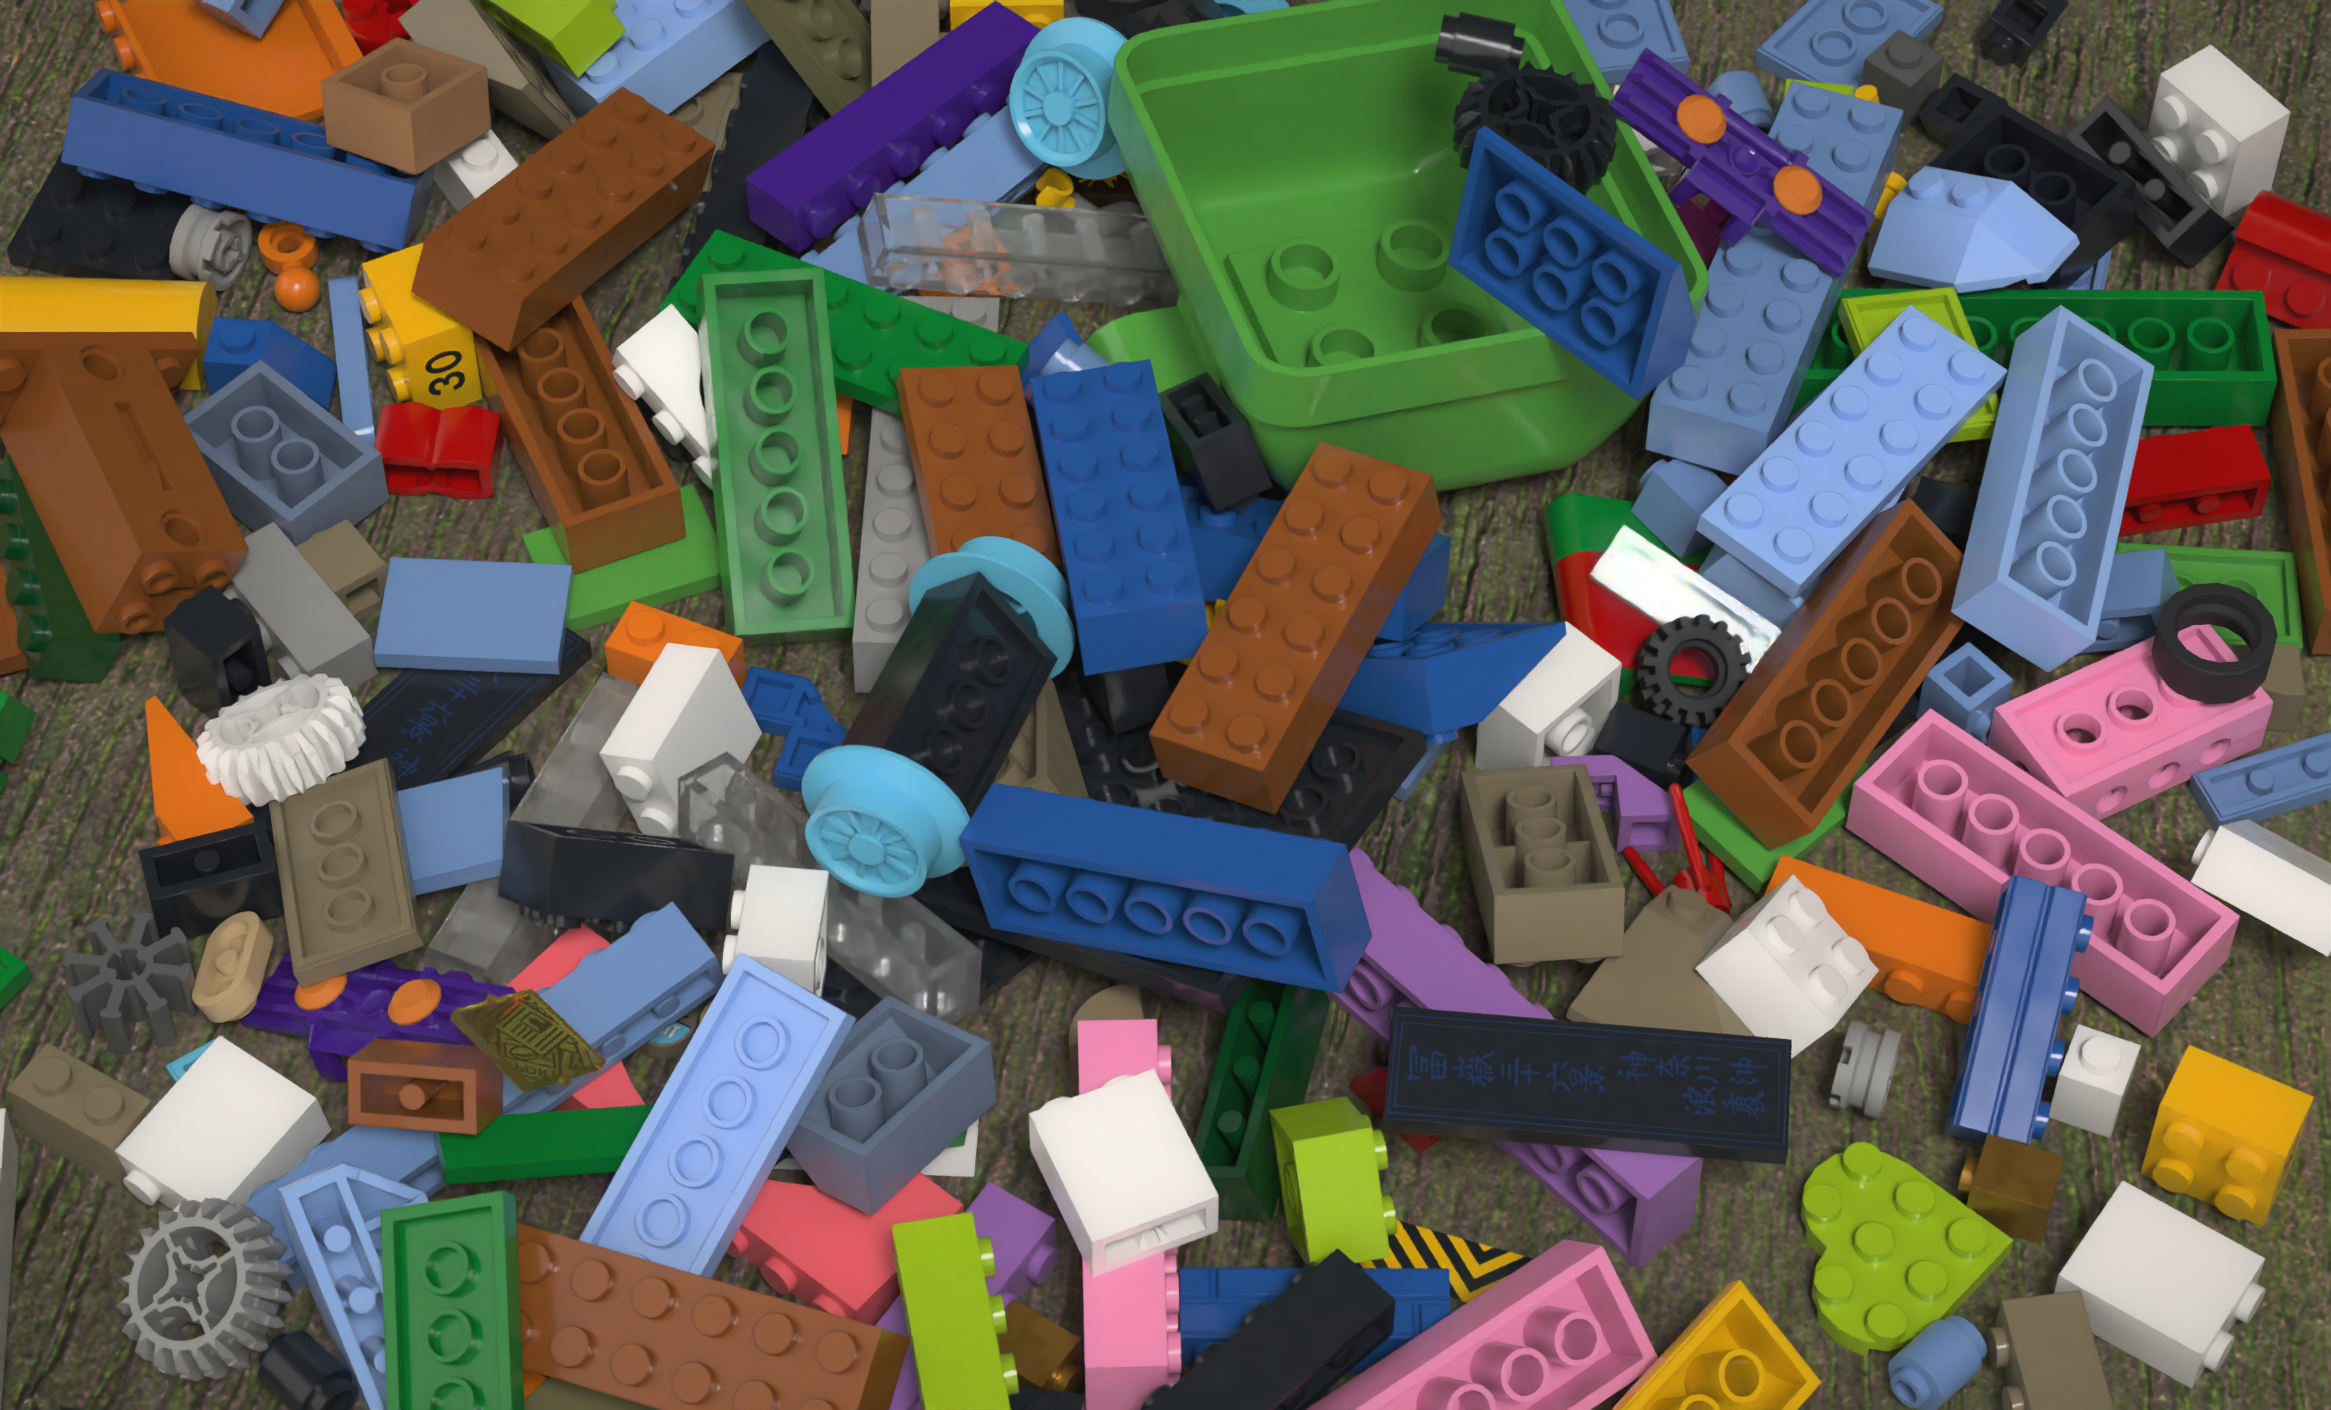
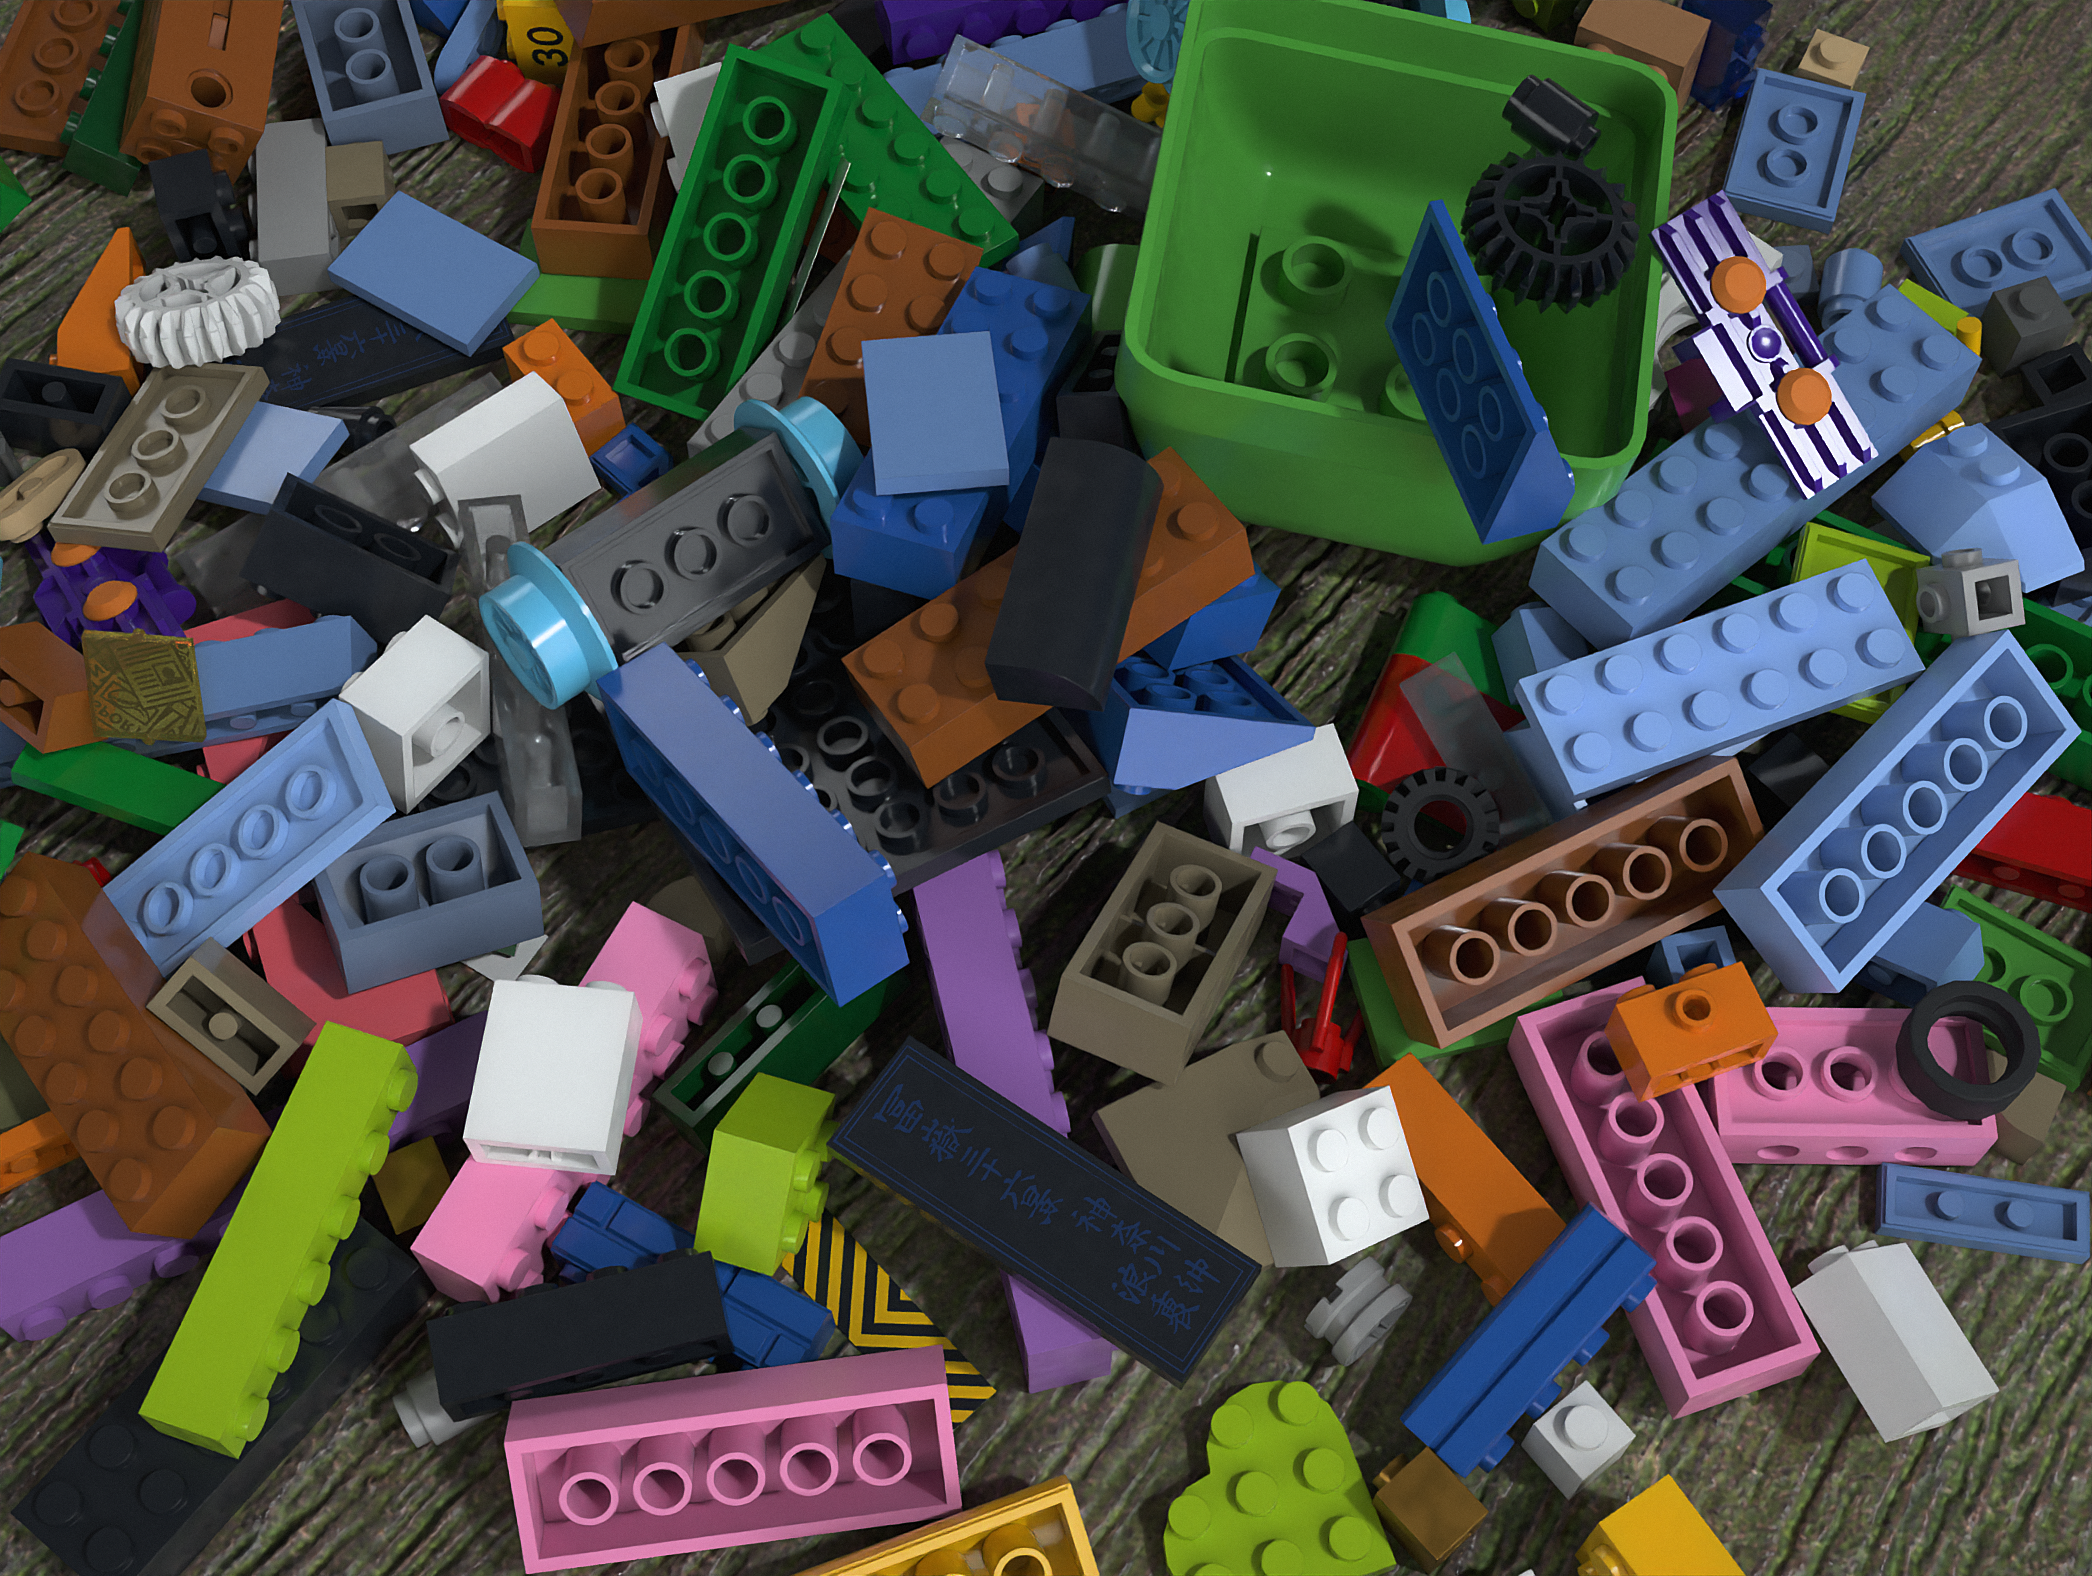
camera: 30 degrees right, 10 degrees up
none -> dark tan brick [146,936,317,1096]
none -> sticker [773,156,850,340]
none -> medium blue tile [861,331,1010,496]
none -> black brick [984,437,1164,712]
none -> orange brick [1604,961,1779,1103]
none -> light grey brick [1916,548,2025,643]

